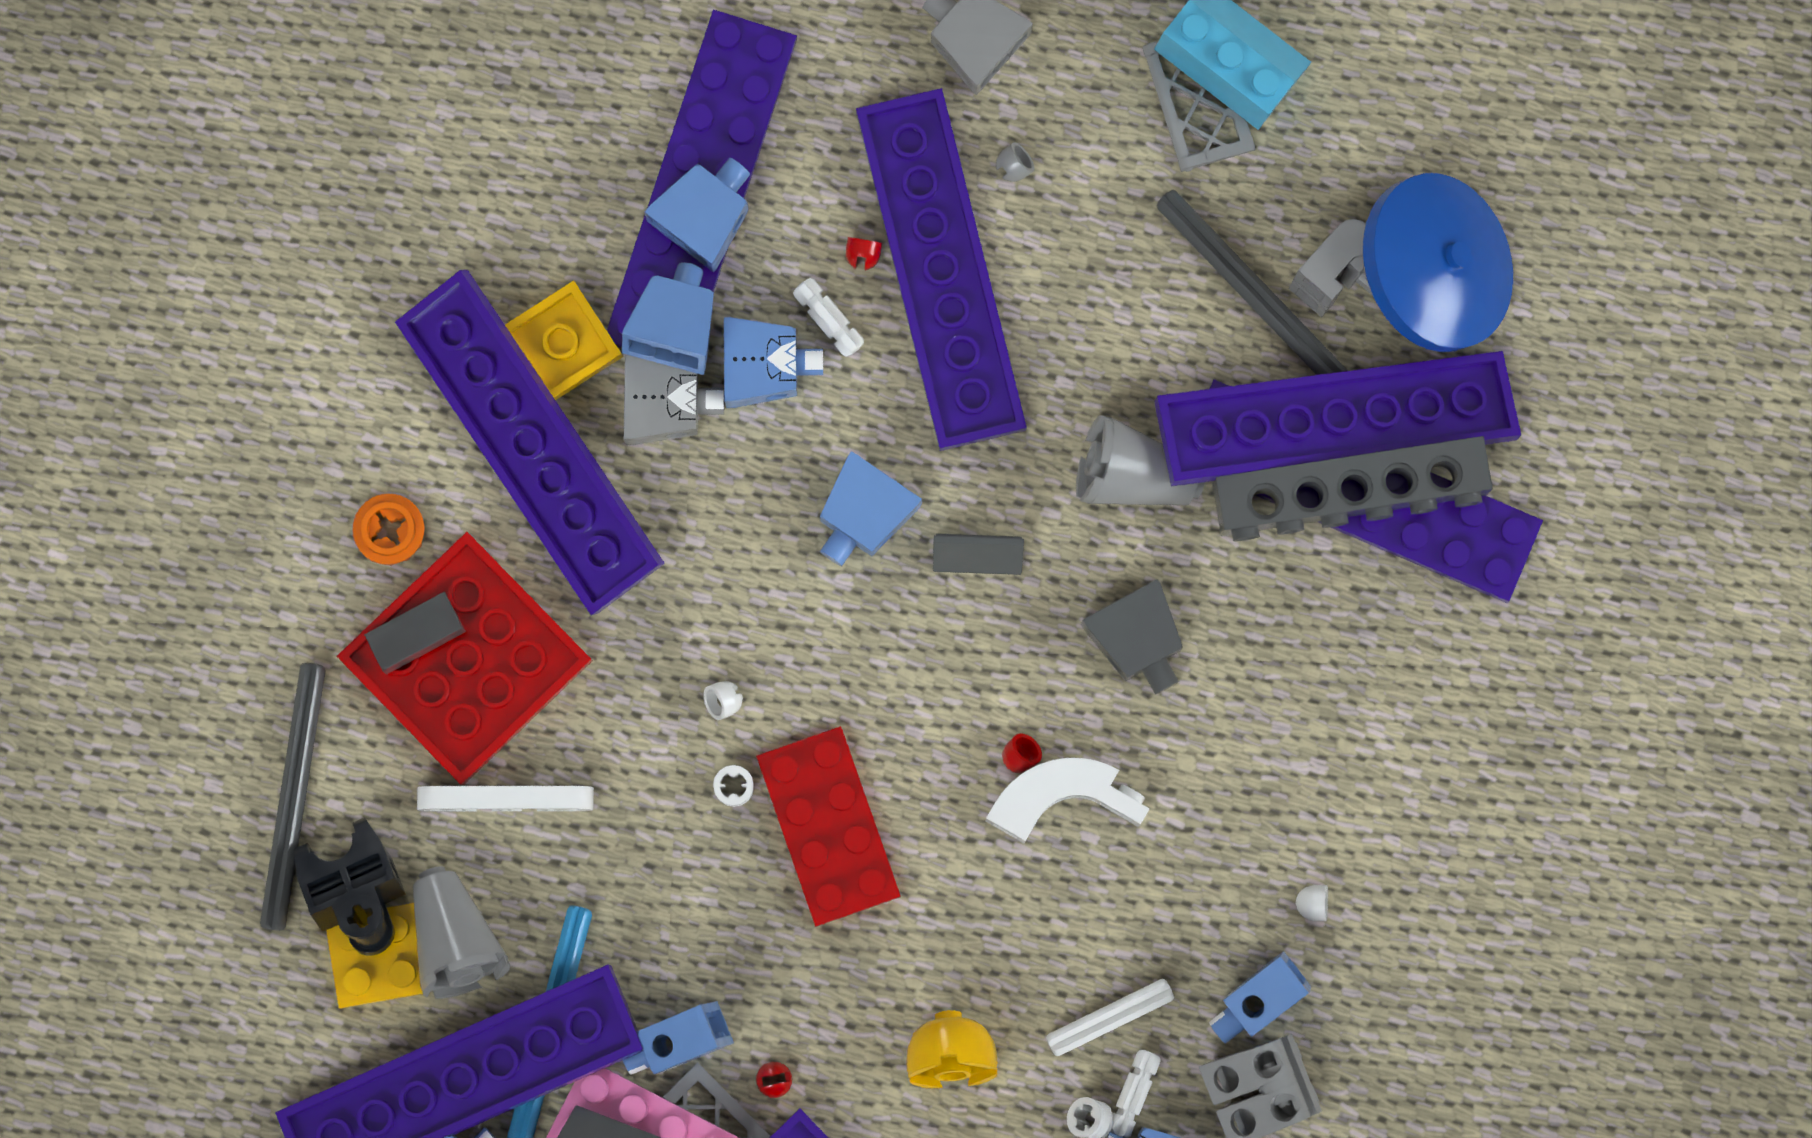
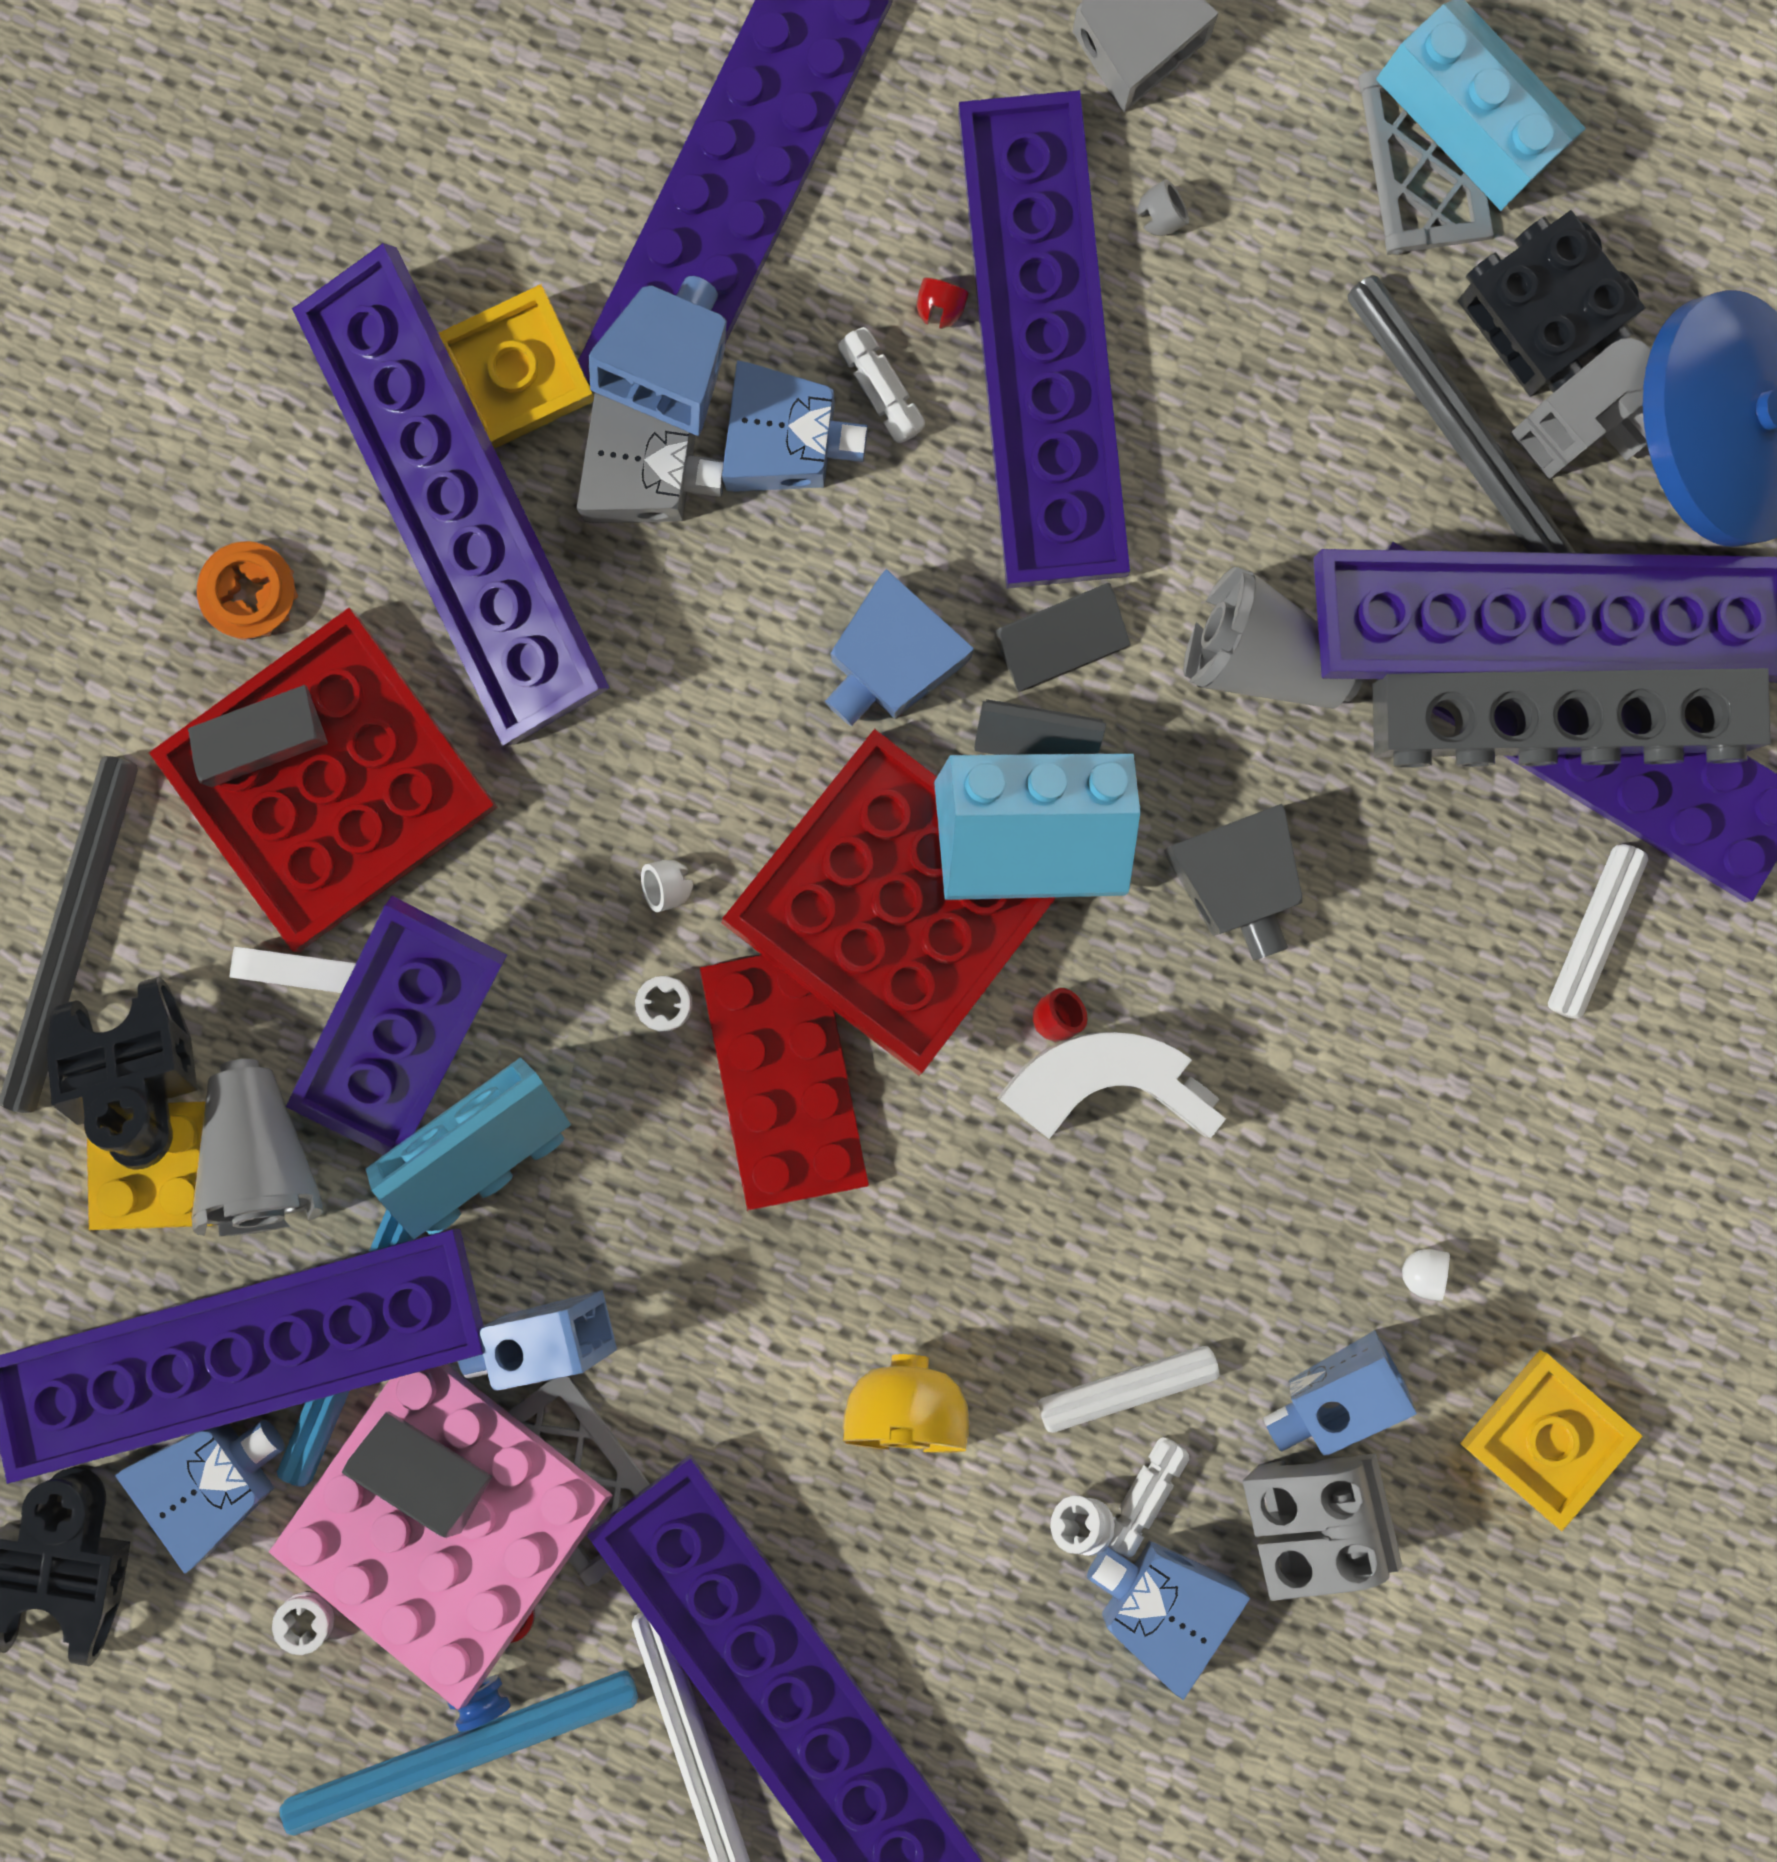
camera: 10 degrees right, 5 degrees up
medium blue torso [644,158,750,272] -> none
red hinge [756,1061,793,1098] -> none
none -> dark purple plate [286,896,507,1155]
none -> medium azure slope [365,1057,571,1239]
none -> red plate [721,728,1056,1076]
none -> medium azure slope [934,754,1140,900]
none -> dark grey slope [994,583,1131,692]
none -> black brick [1457,210,1646,396]
none -> yellow plate [1460,1350,1643,1531]
none -> white axle [1548,844,1649,1019]

